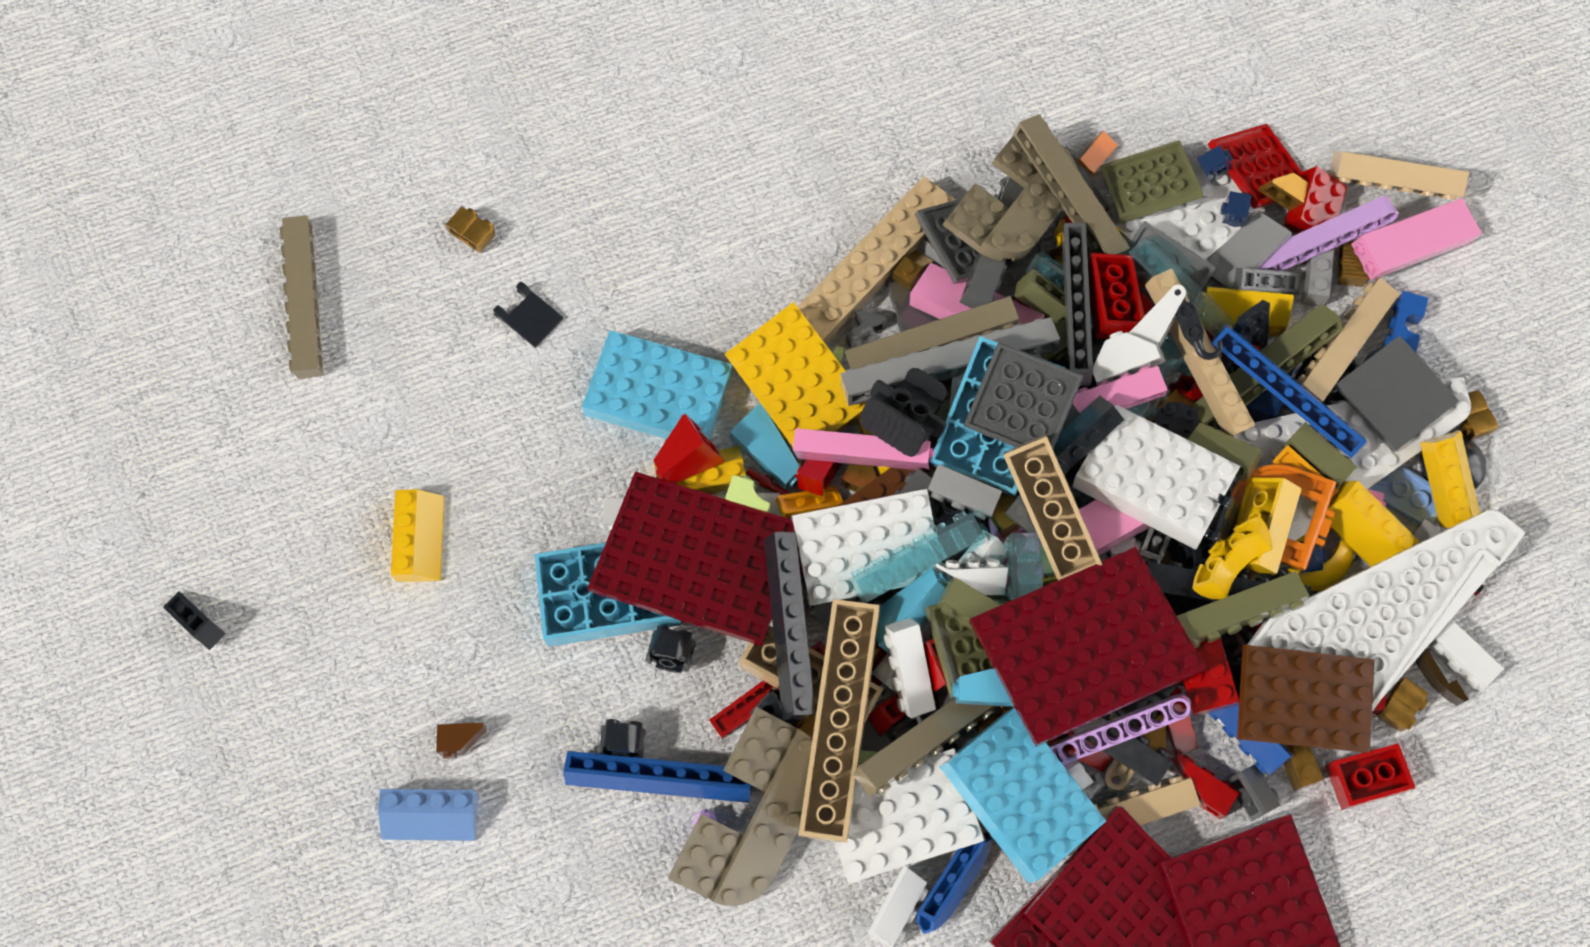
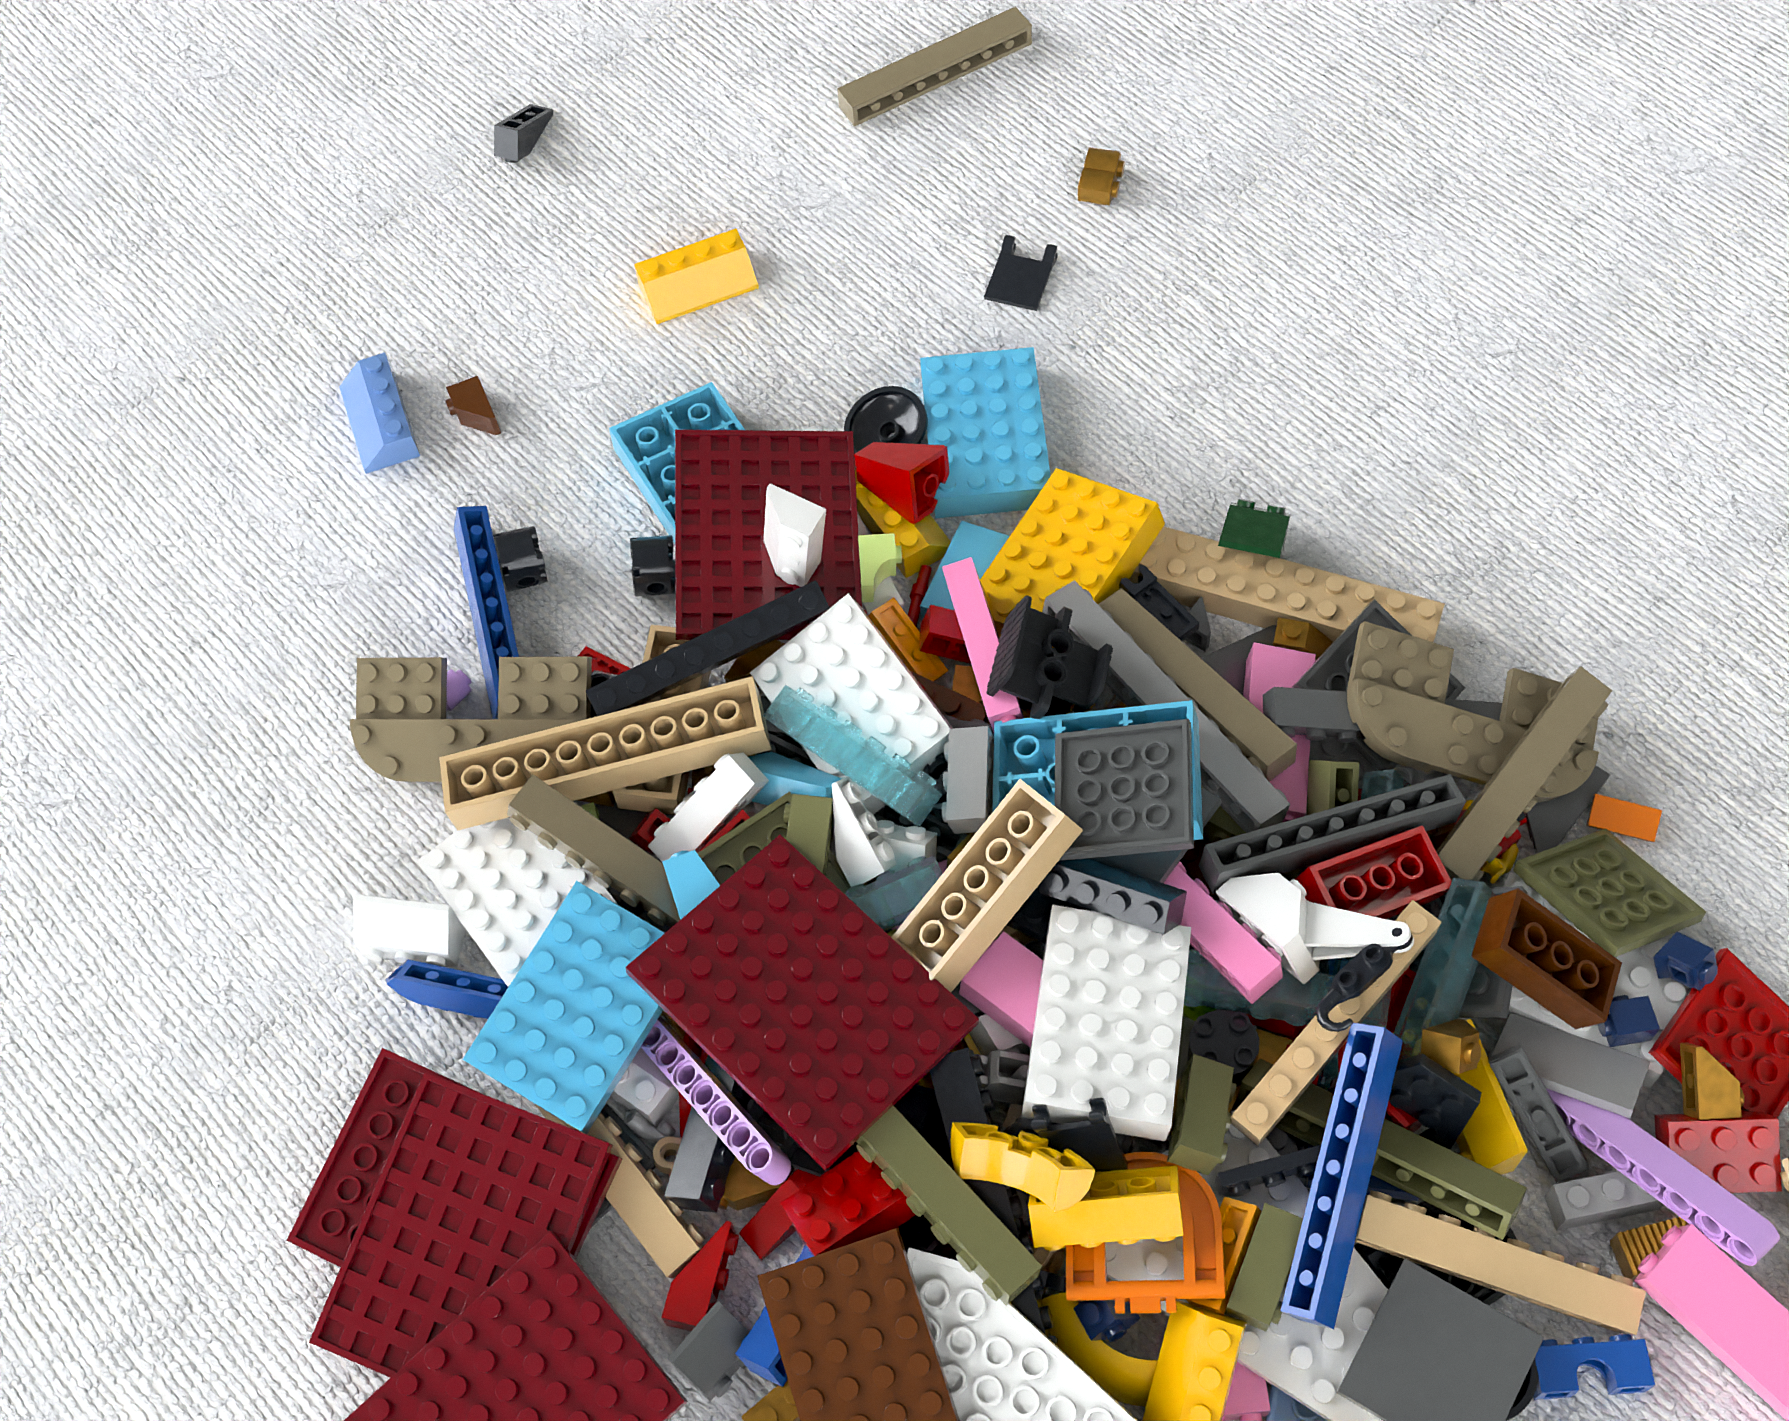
camera: 75 degrees right, 10 degrees down
none -> white slope [764,484,826,587]
none -> black dish [844,386,928,454]
none -> black plate [1119,565,1200,641]
none -> black plate [1215,1145,1321,1197]
none -> dark green slope [1218,499,1291,558]
none -> pearl gold slope [1421,1019,1481,1074]
none -> reddish brown brick [1471,888,1622,1030]

